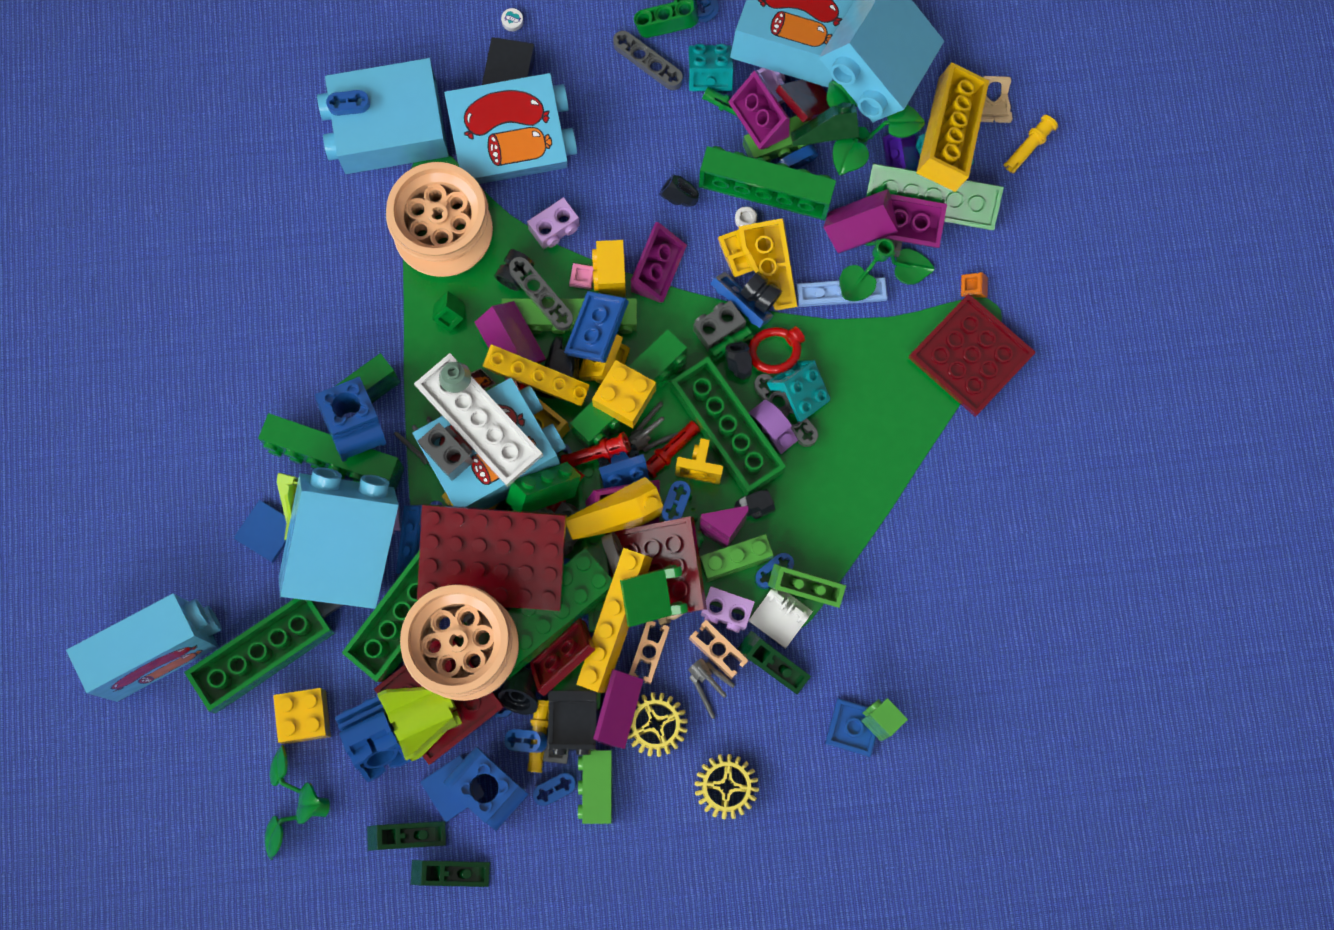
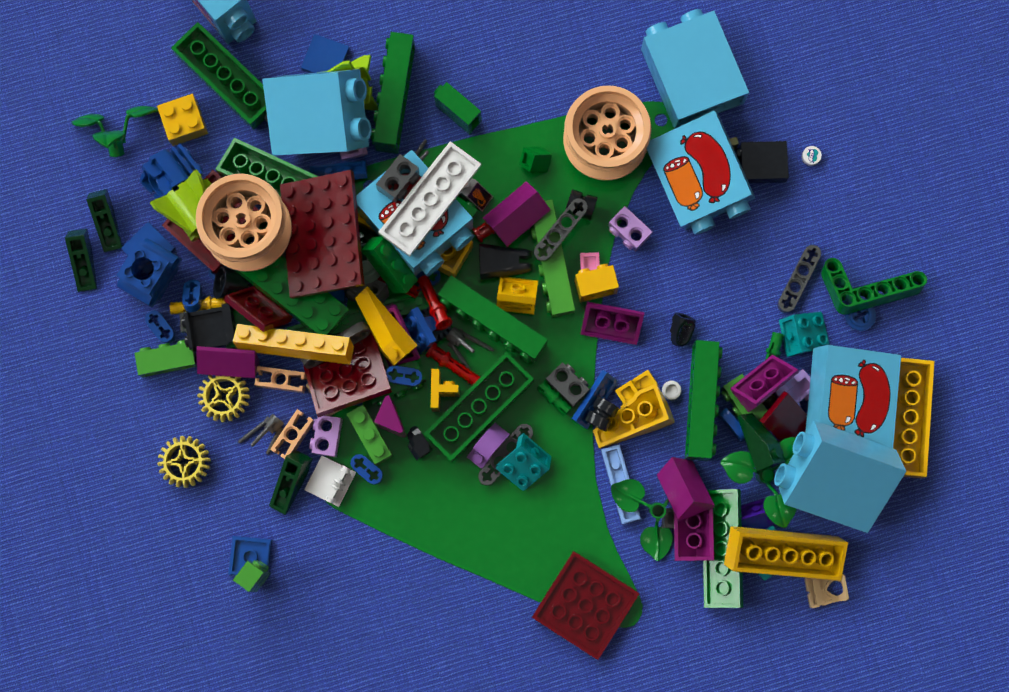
camera: 85 degrees right, 5 degrees up
blue piece [314,377,386,462] -> none
blue beam [326,90,370,116] -> none
sand green cone [439,362,471,393] -> none
yellow slope [483,344,590,406] -> none
blue tile [564,291,629,363] -> none
yellow brick [592,360,656,428] -> none
green flag [620,565,688,627] -> none
black rock [725,341,752,380] -> none
red piece [749,326,805,374] -> none
bright green brick [768,563,846,608] -> none
orange slope [961,272,988,298] -> none
yellow pin [1004,115,1058,173] -> none

